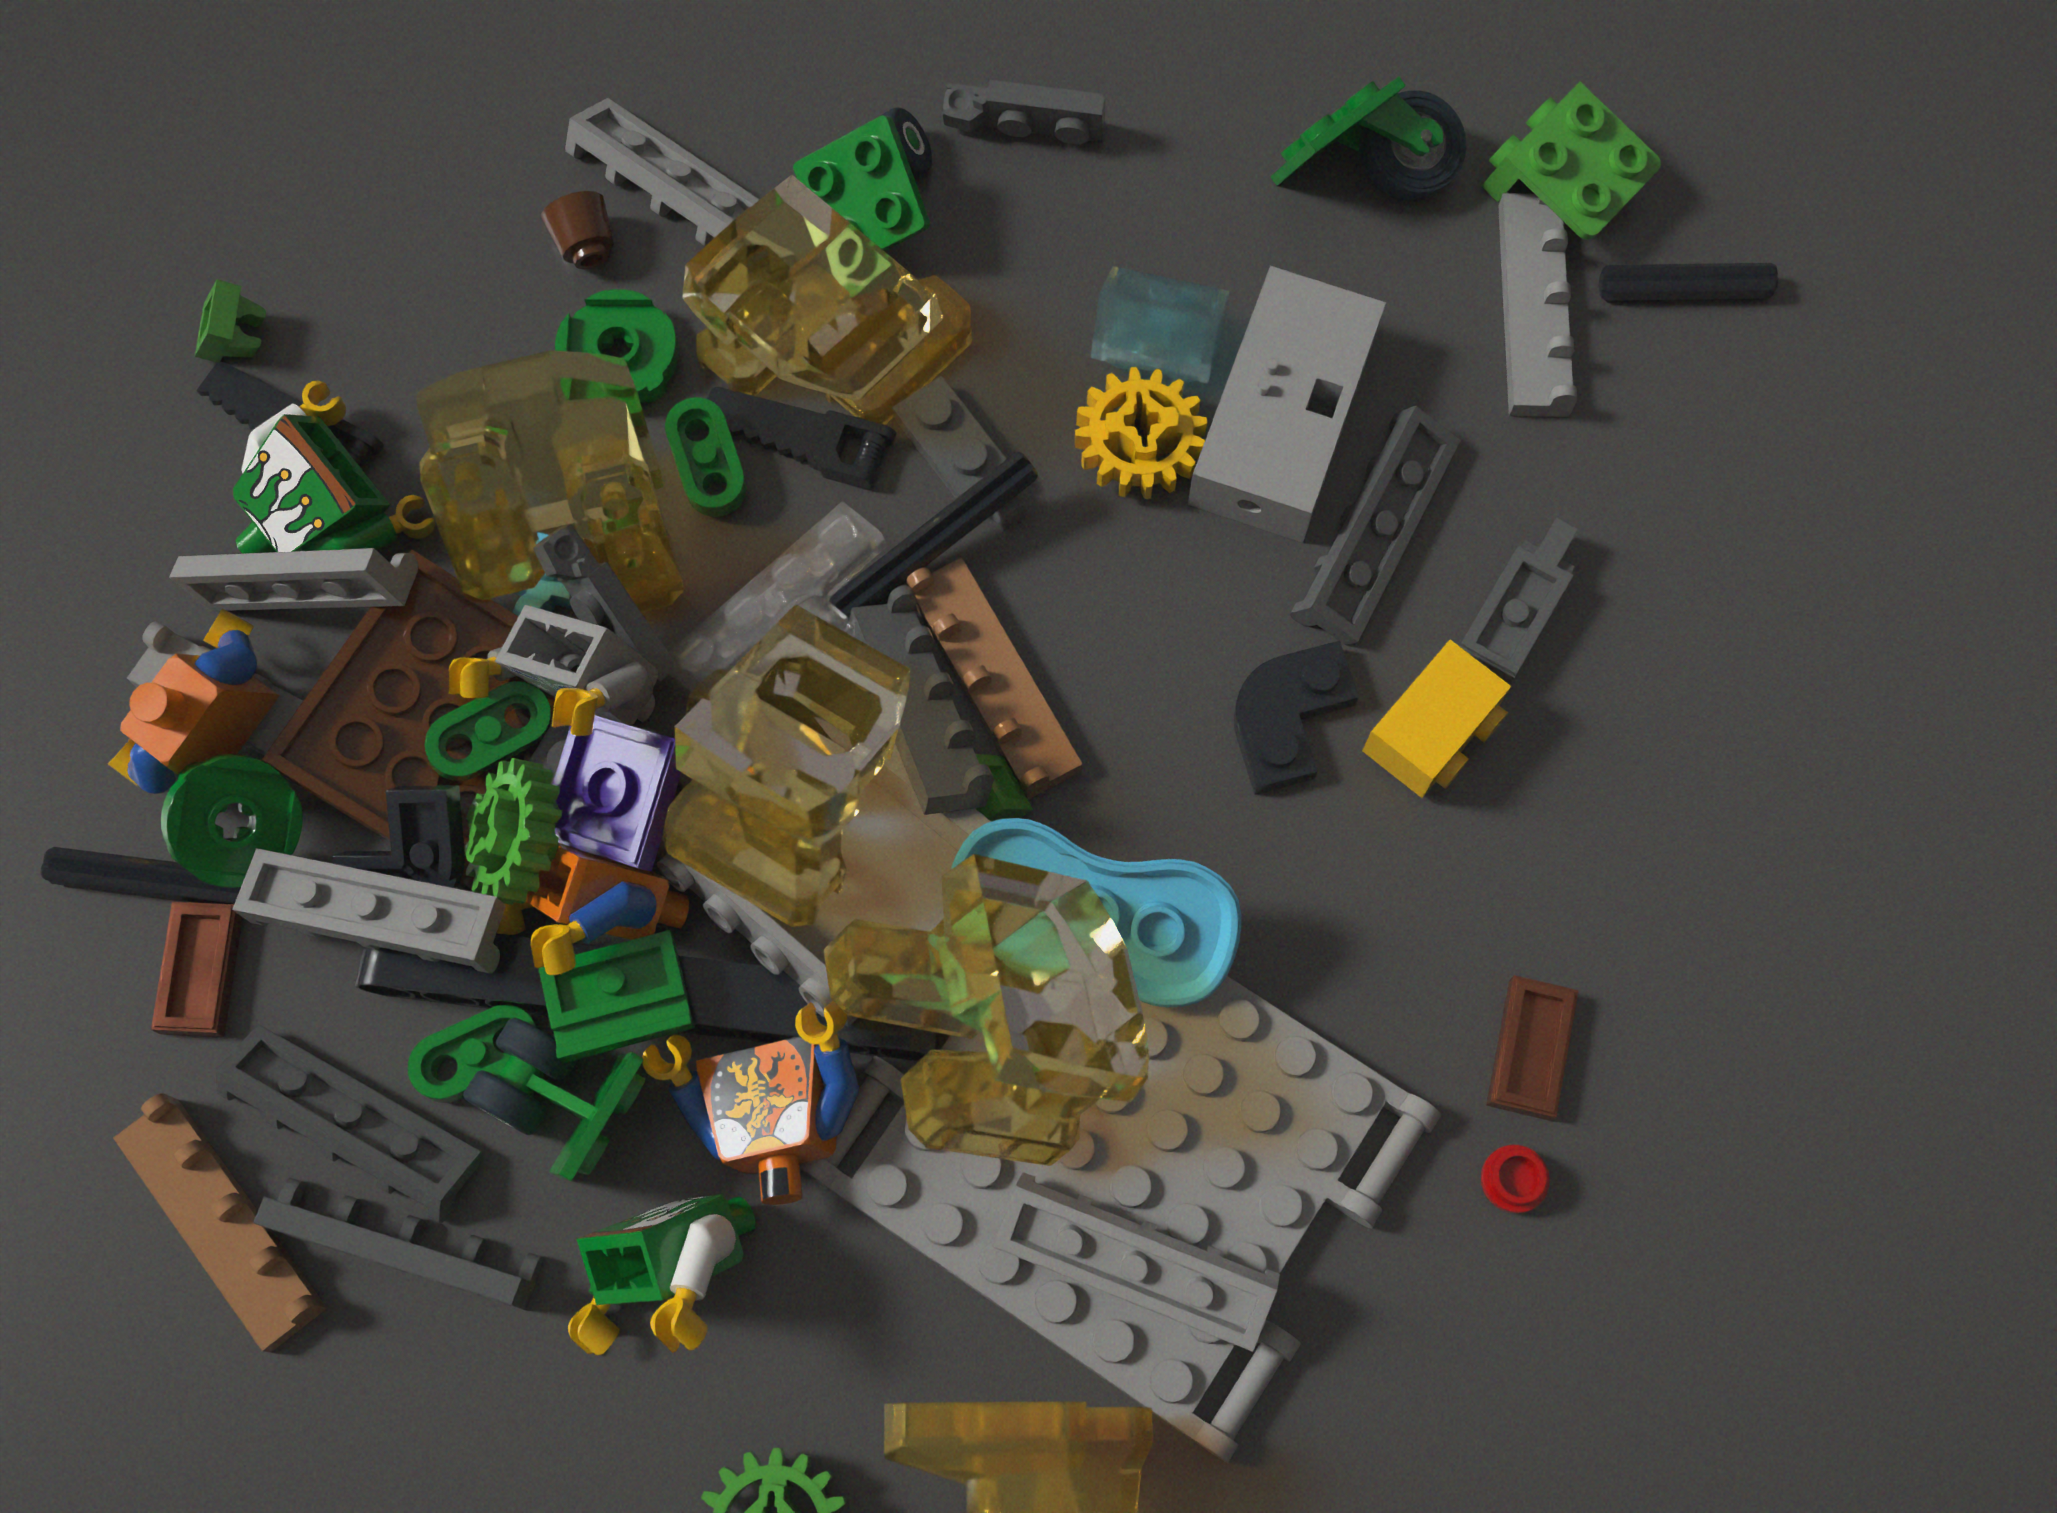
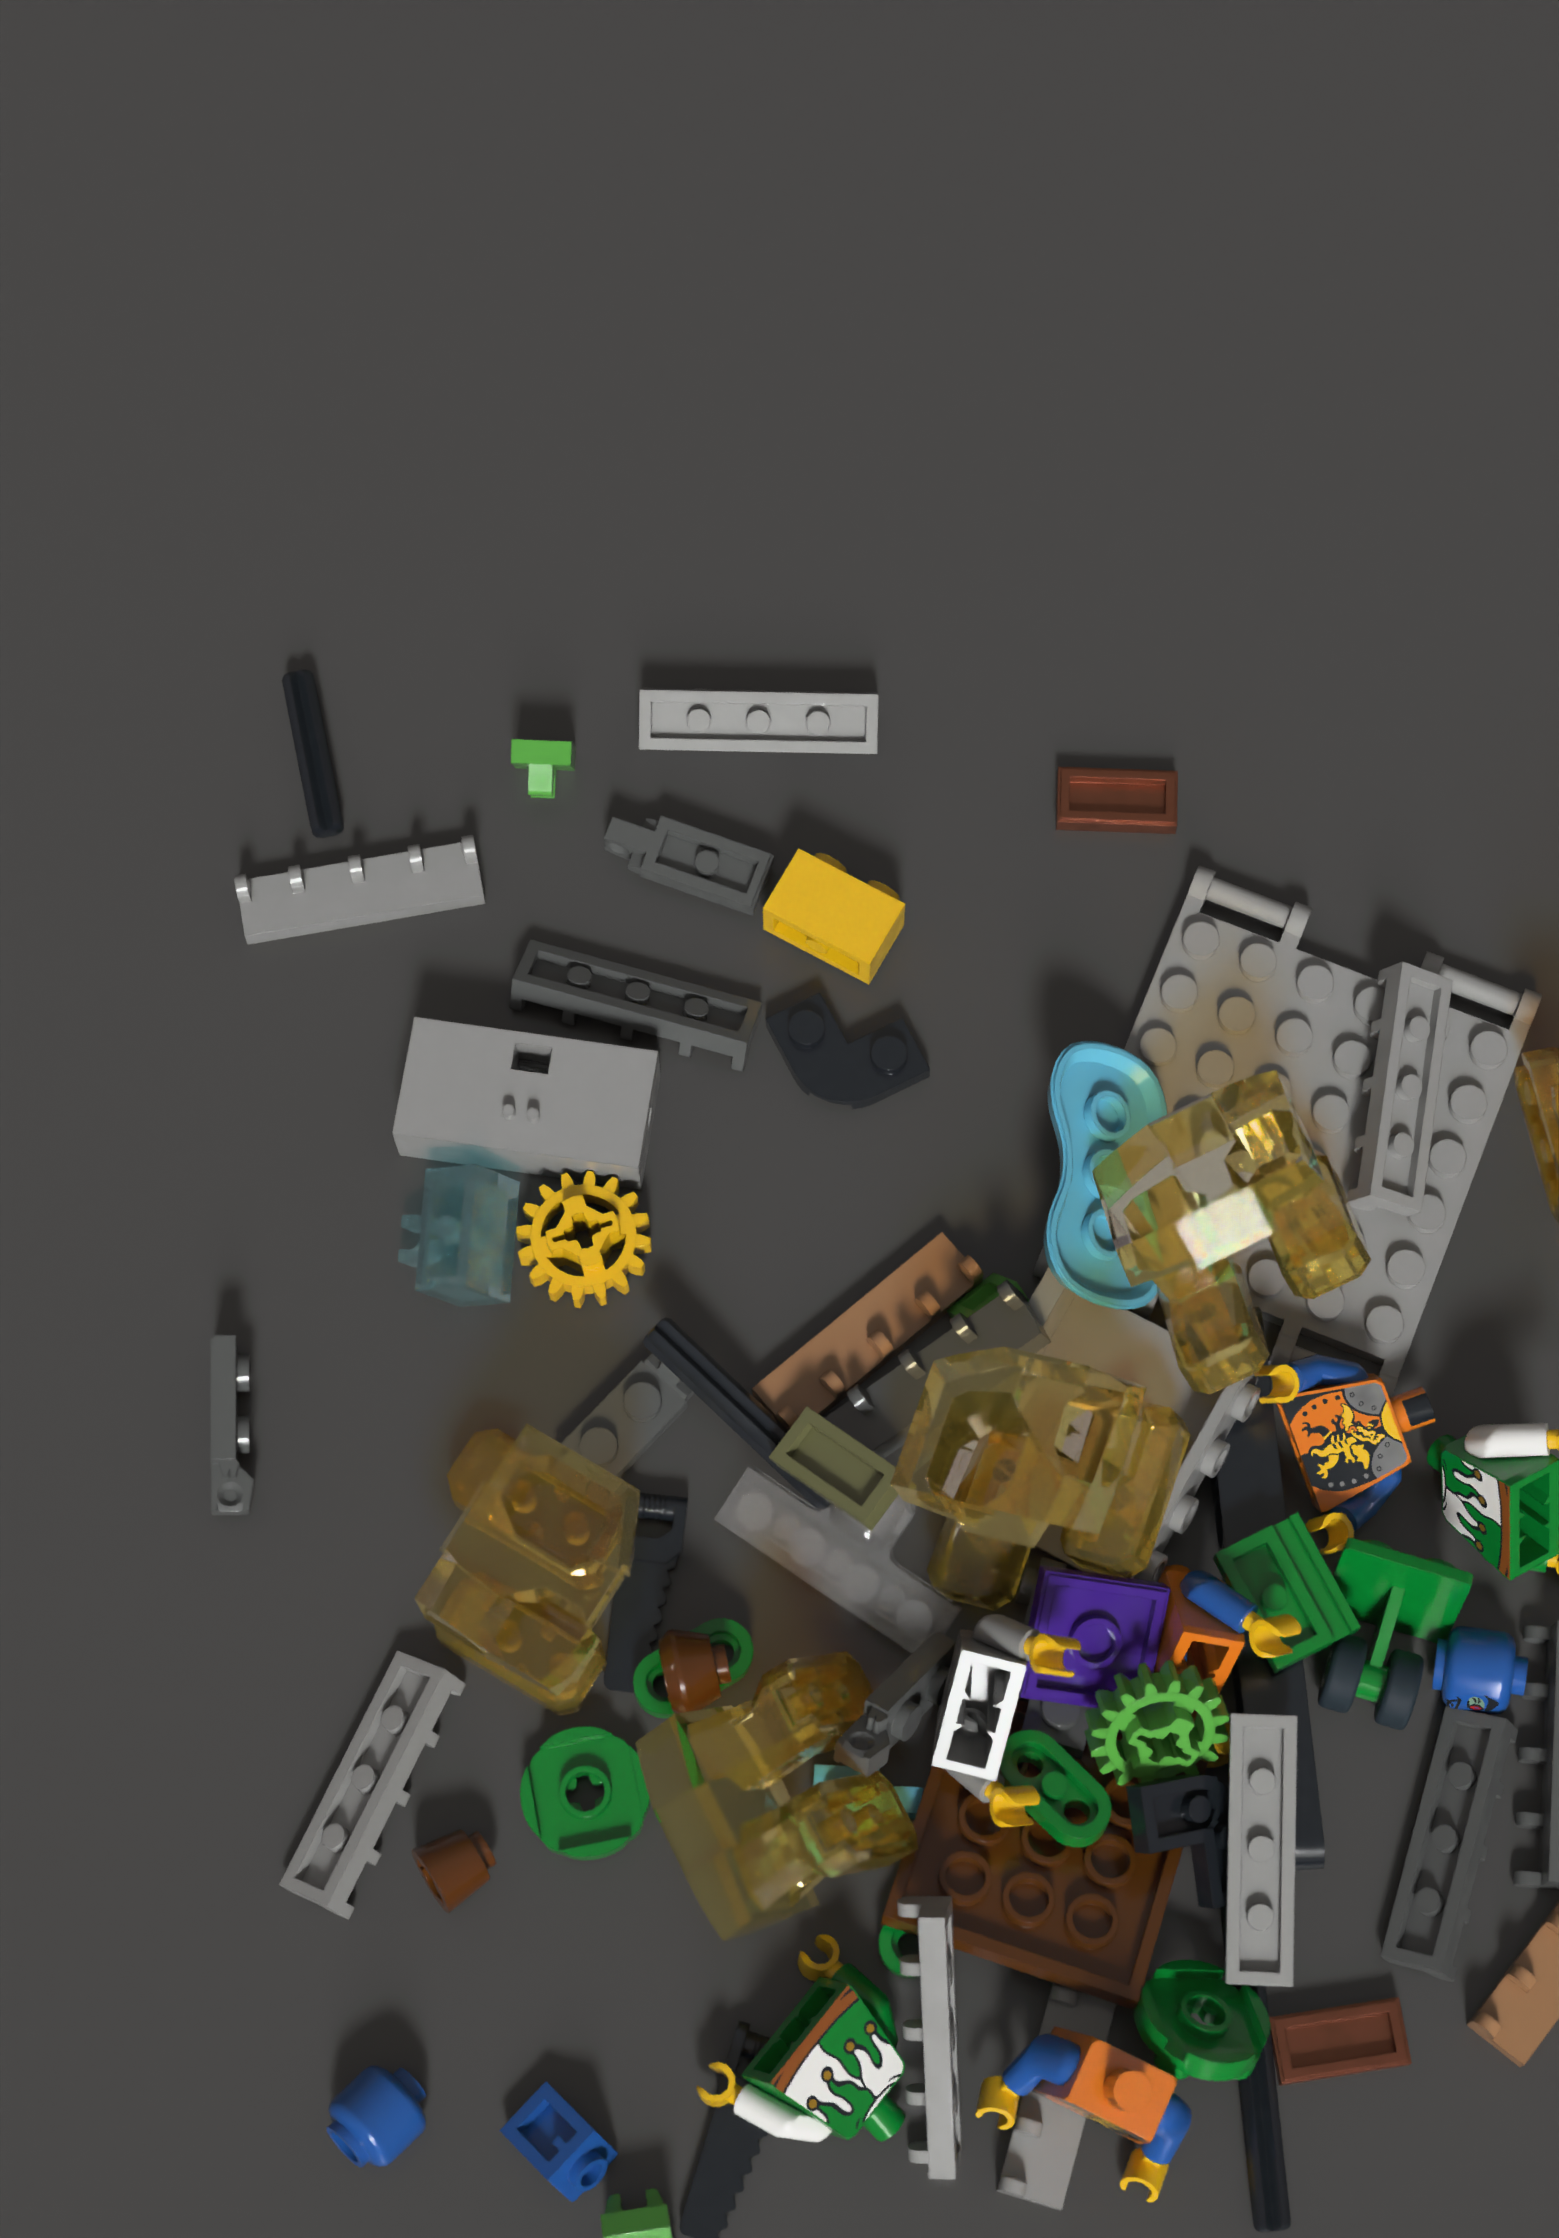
camera: 100 degrees left, 0 degrees up
green plate [407,1005,540,1103] -> none
green plate [793,107,932,273] -> none
plate [1270,76,1467,200] -> none
bright green bracket [1481,82,1661,240] -> none
red plate [1481,1145,1550,1213] -> none
none -> blue head [326,2065,426,2168]
none -> blue bracket [499,2081,617,2202]
none -> bright green tile [511,739,576,799]
none -> light grey hinge [639,688,879,754]
none -> reddish brown cone [658,1629,732,1718]
none -> olive tile [769,1406,910,1531]
none -> blue head [1432,1625,1528,1715]

